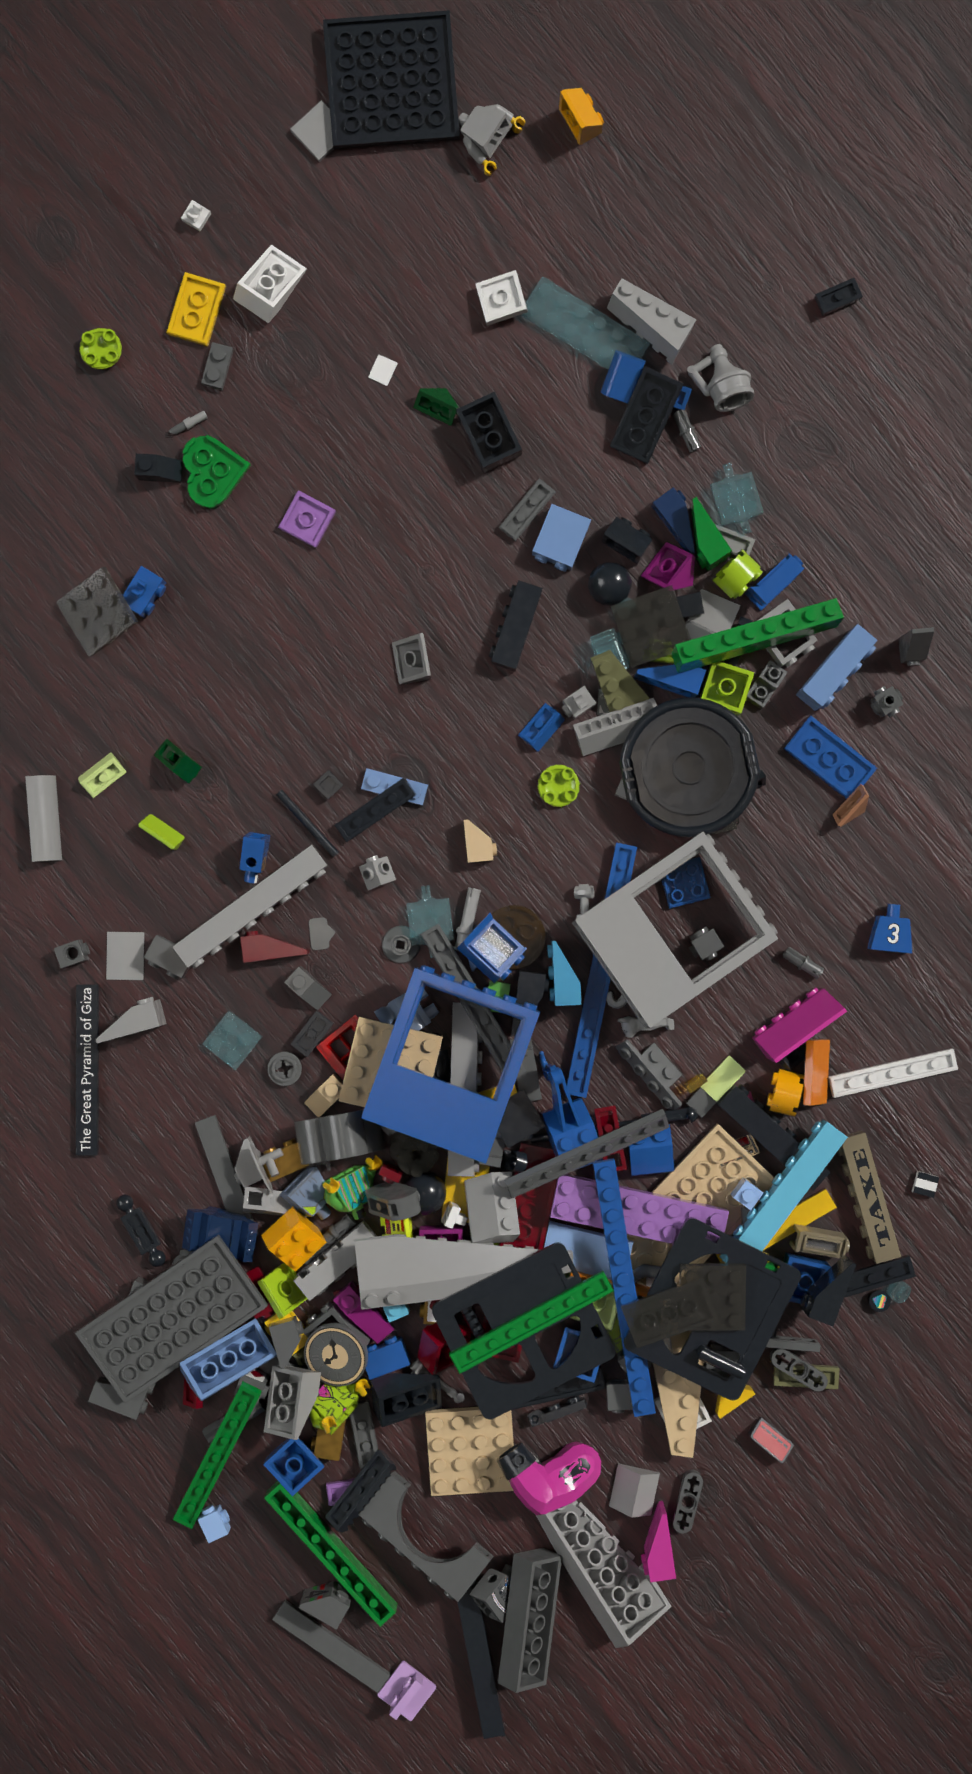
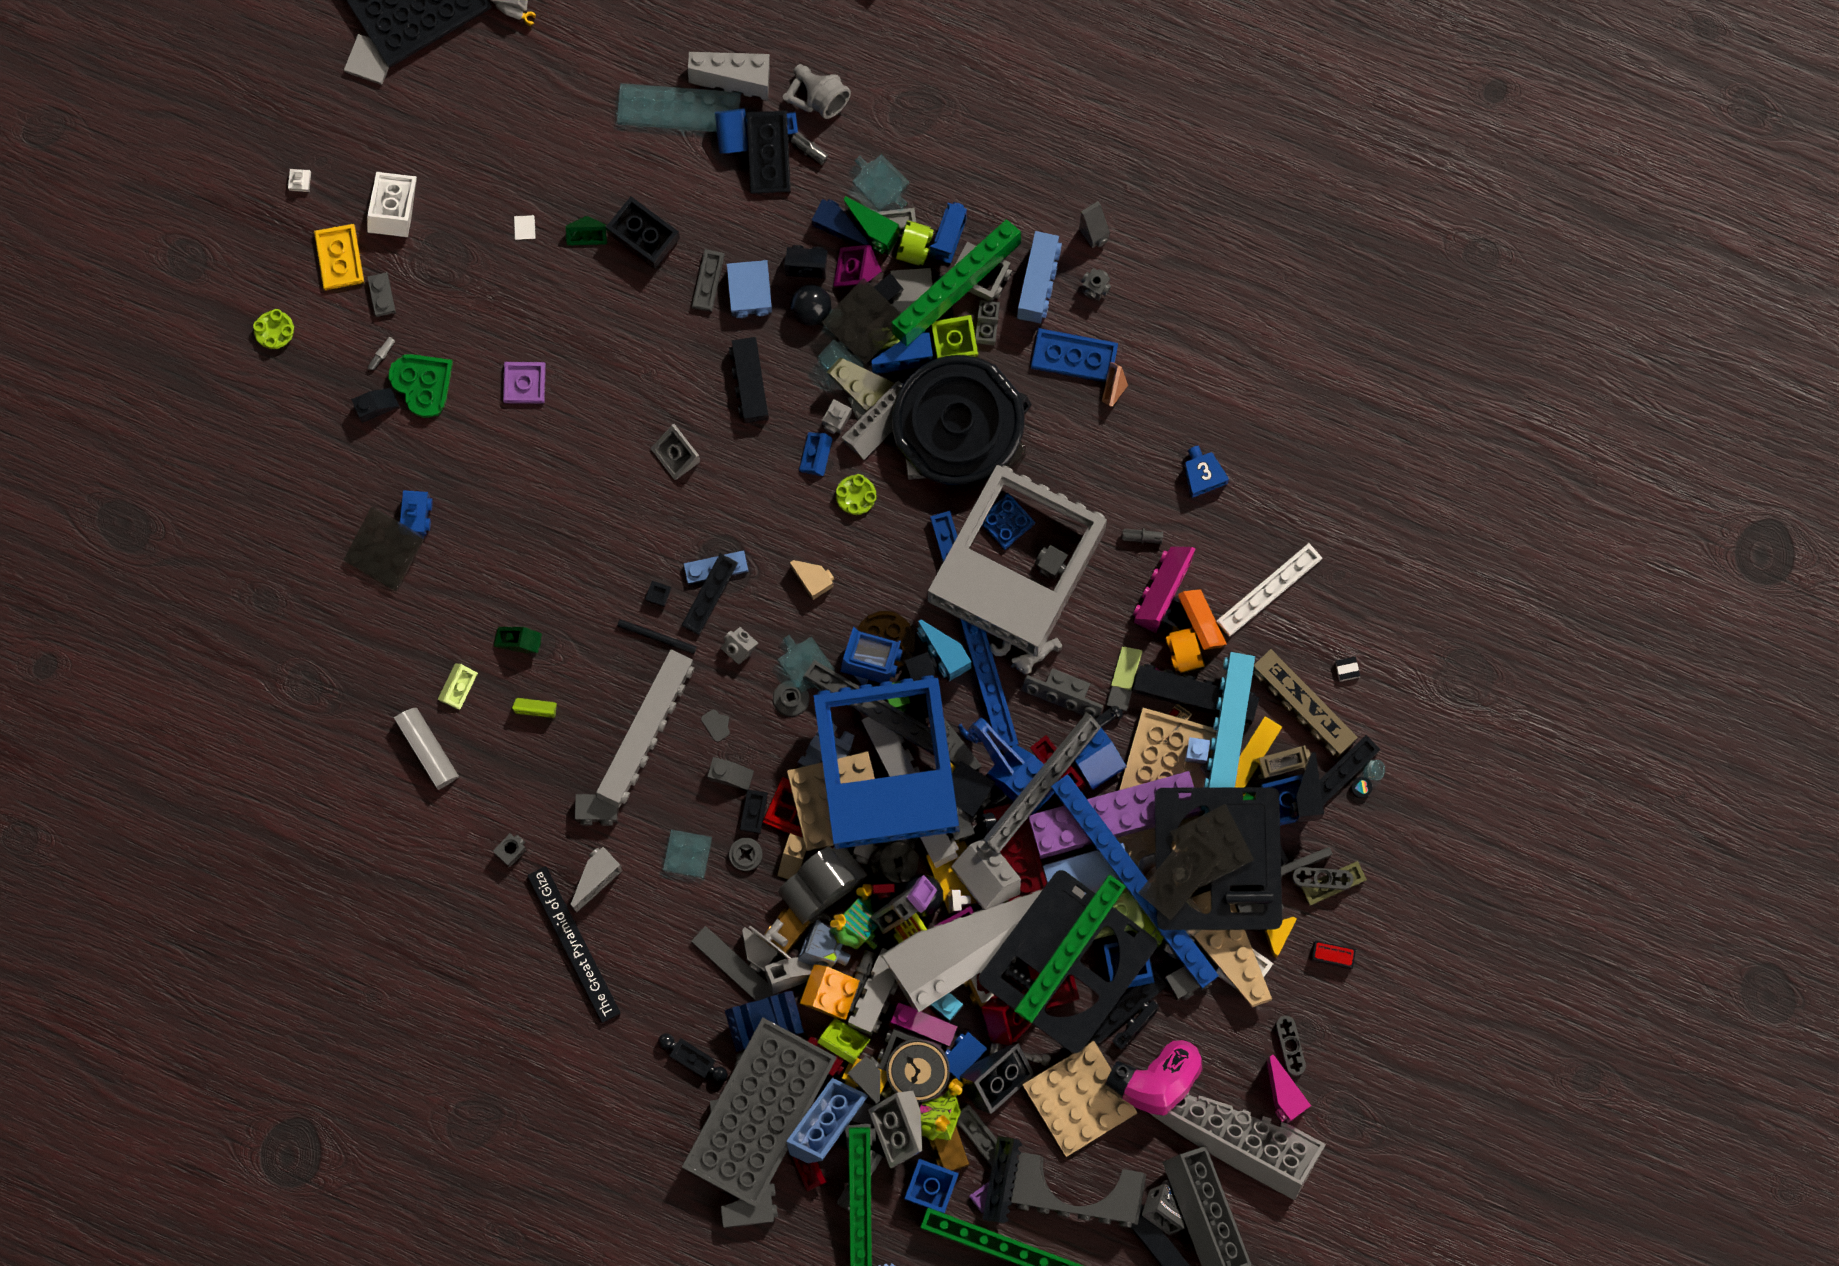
camera: 35 degrees left, 10 degrees down
light grey sticker [106,932,144,980] -> none
blue torso [240,832,271,883] -> none
dark red slope [240,931,309,963] -> none
light grey pin [453,888,481,951] -> none
white plate [476,270,528,325] -> none
light grey bar [574,884,594,918] -> none
light grey slope [609,1463,660,1517] -> none
clear yellow tile [684,1073,707,1094] -> none
none -> medium lavender tile [907,875,937,913]

